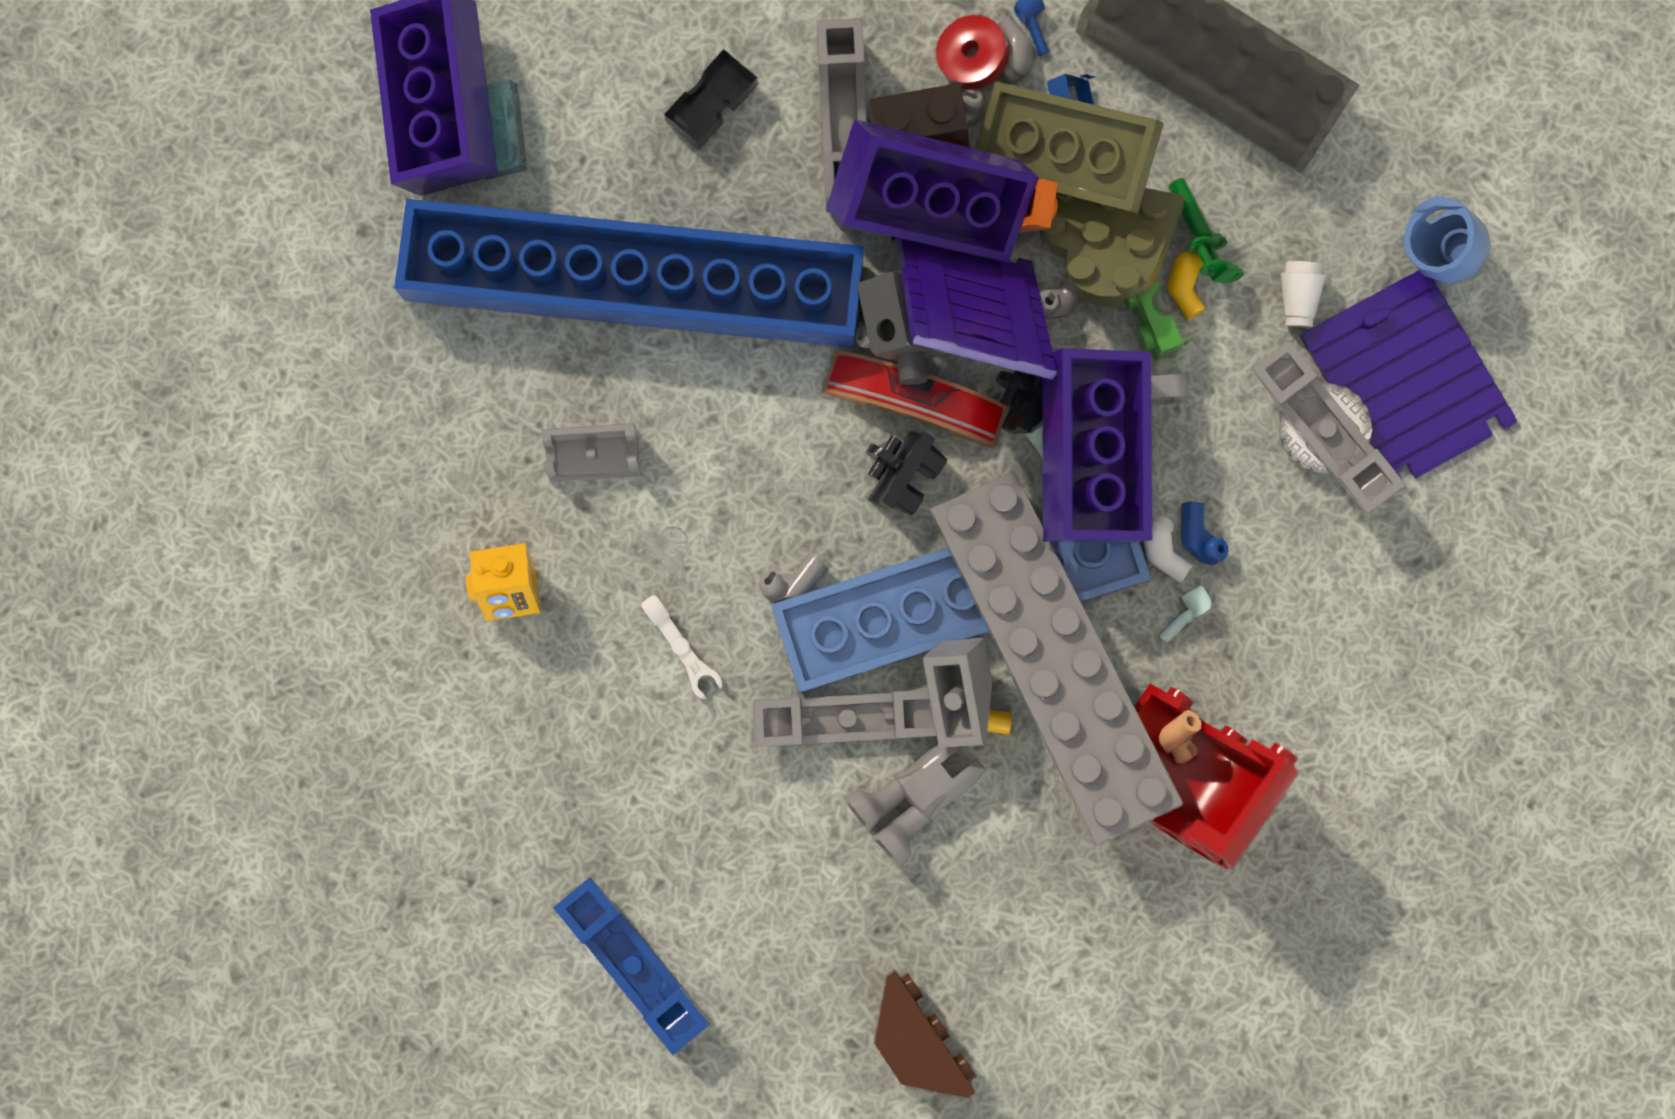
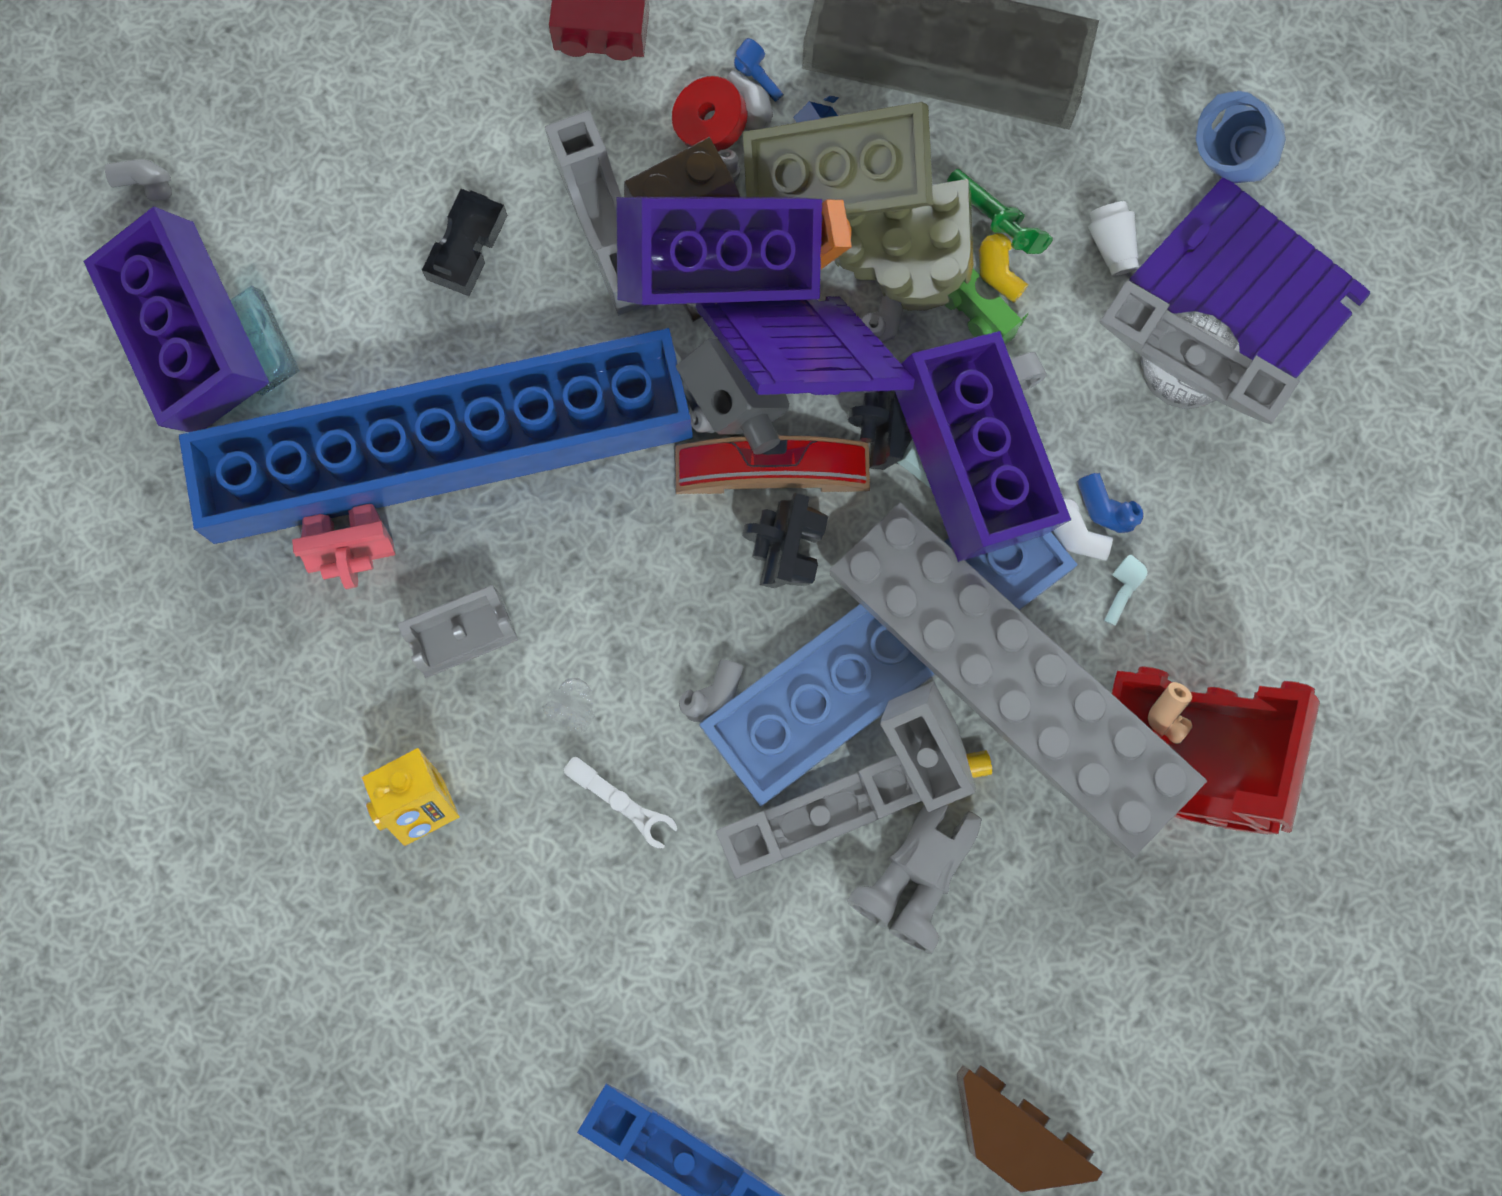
camera: 20 degrees left, 5 degrees down
none -> coral hips [292,504,396,590]

